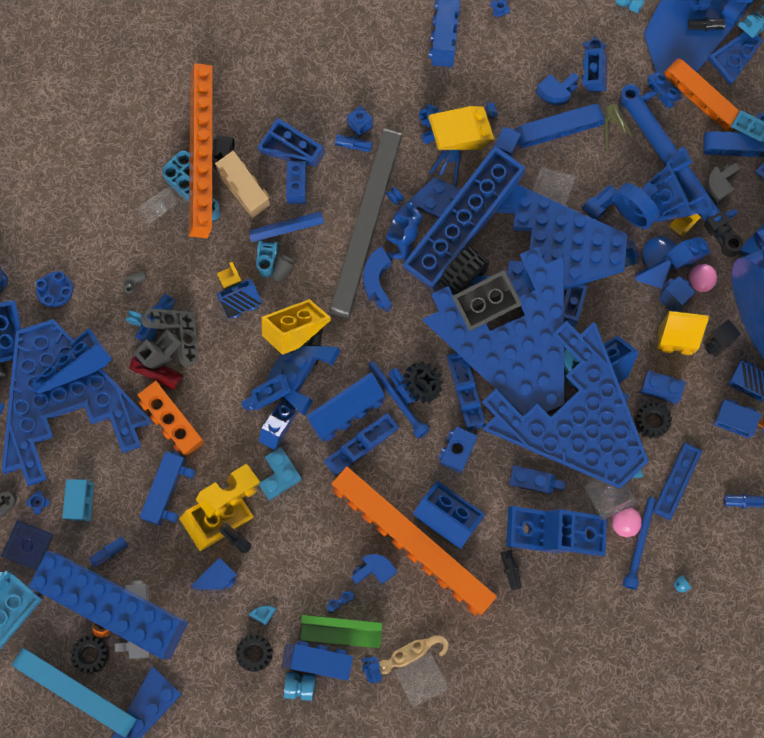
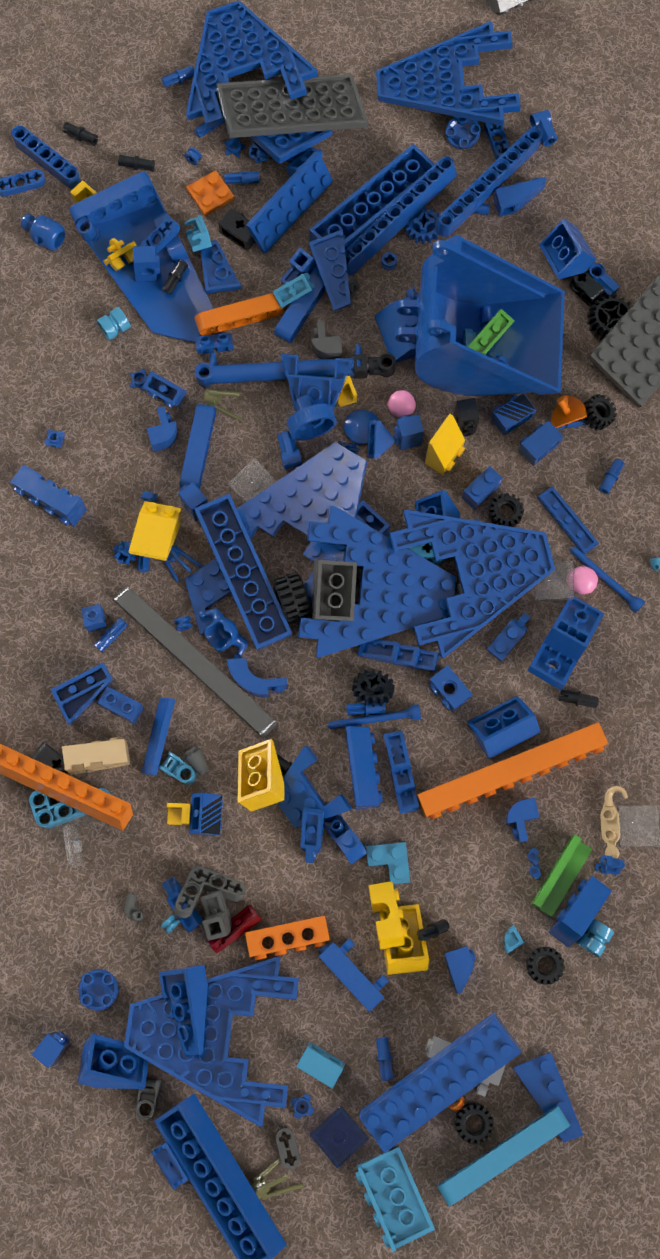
camera: 65 degrees left, 0 degrees up
blue brick [666,237,711,270] -> none

